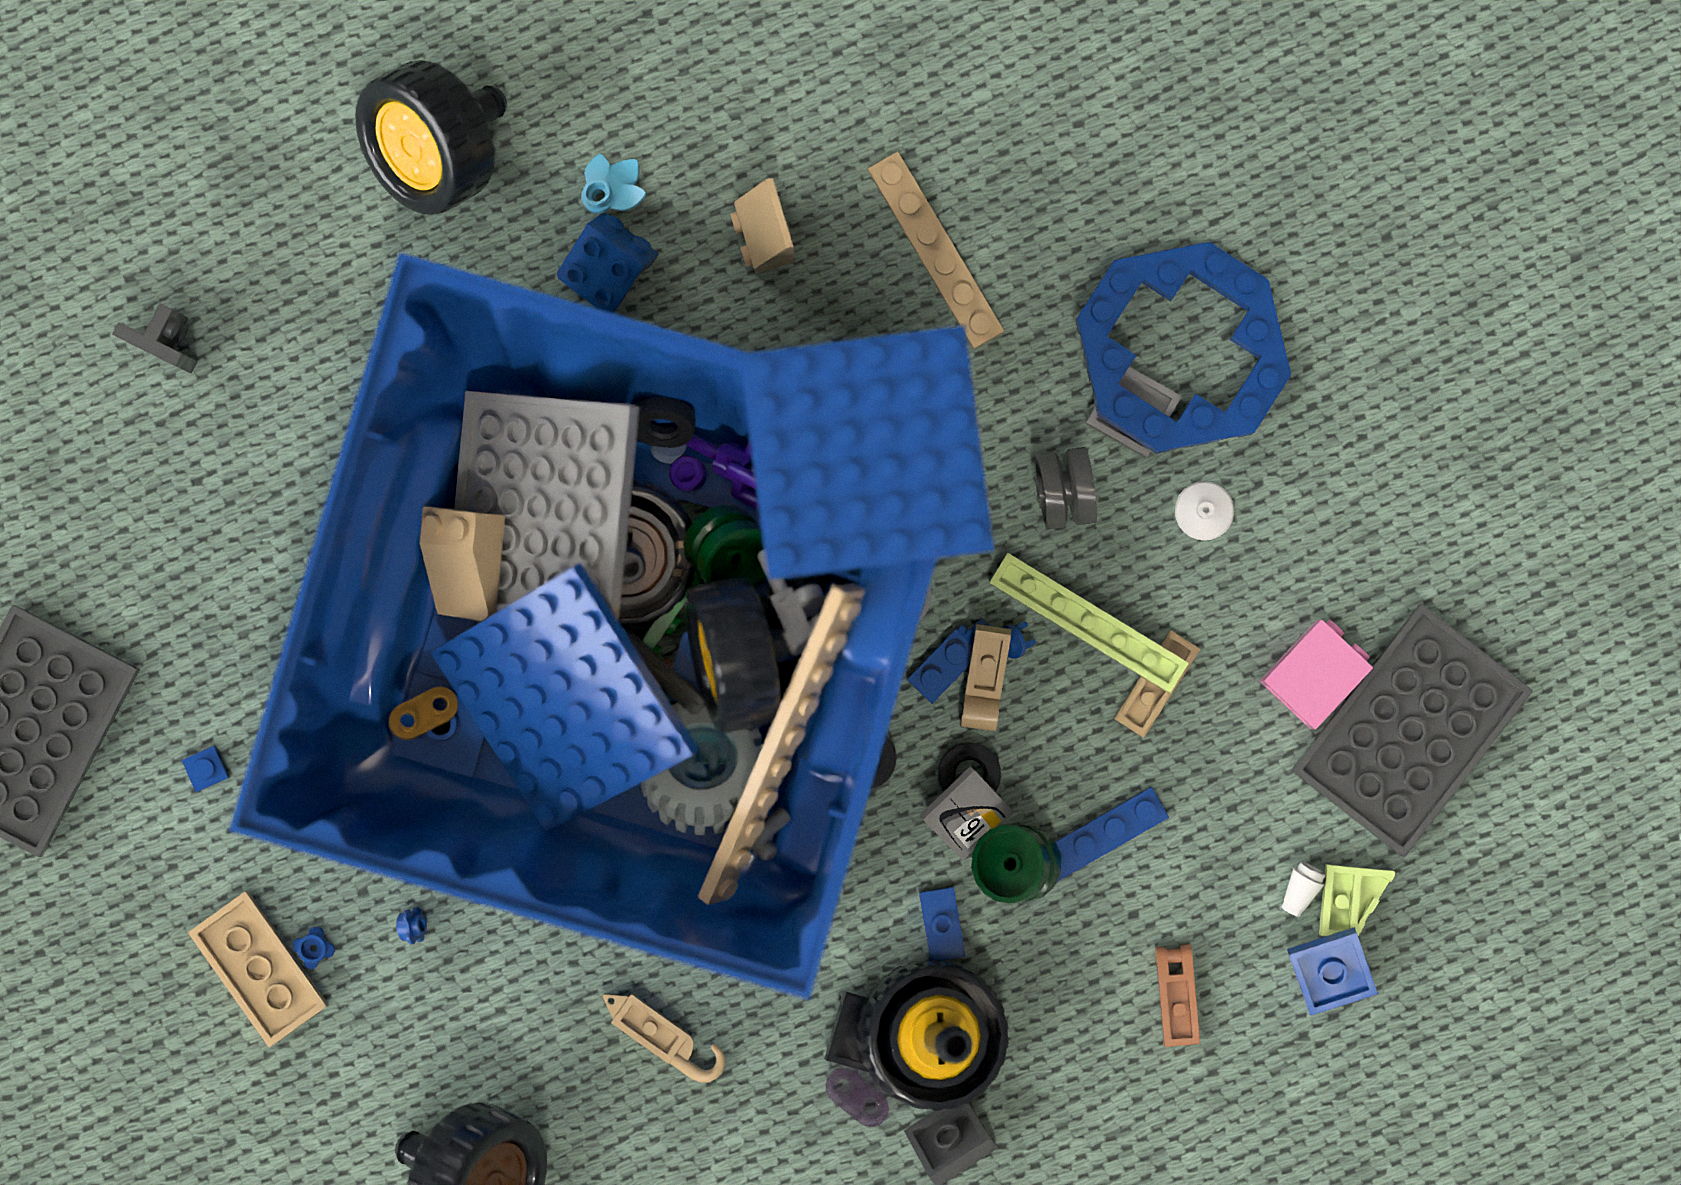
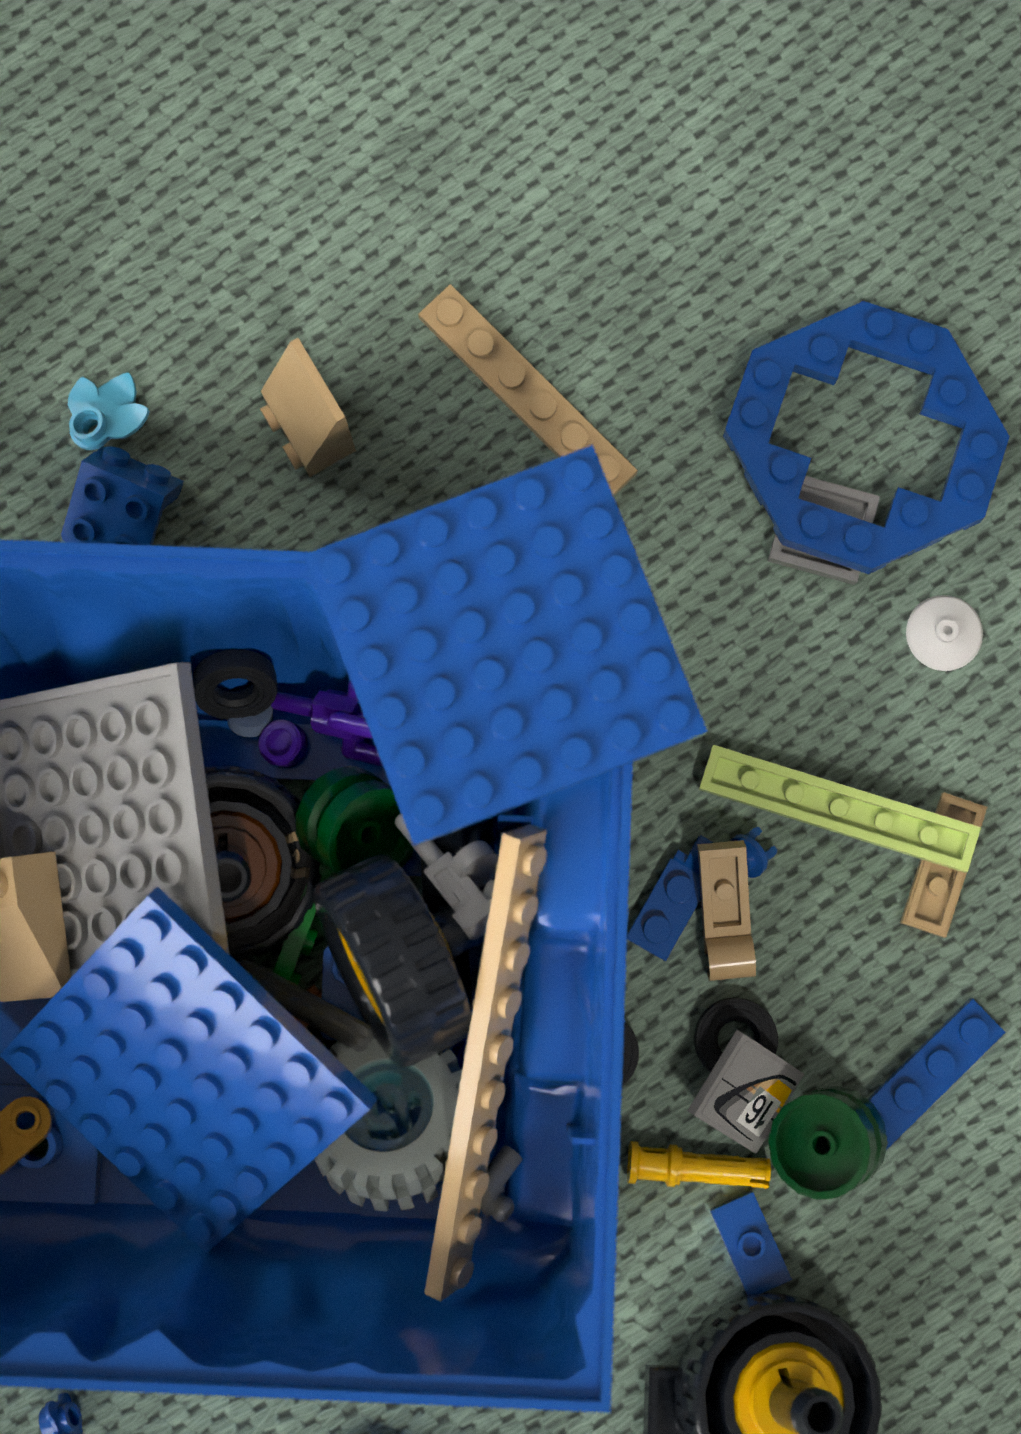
camera: 15 degrees left, 5 degrees down
dark grey wheel [1035,447,1097,530] -> none
none -> yellow pin [627,1141,771,1189]

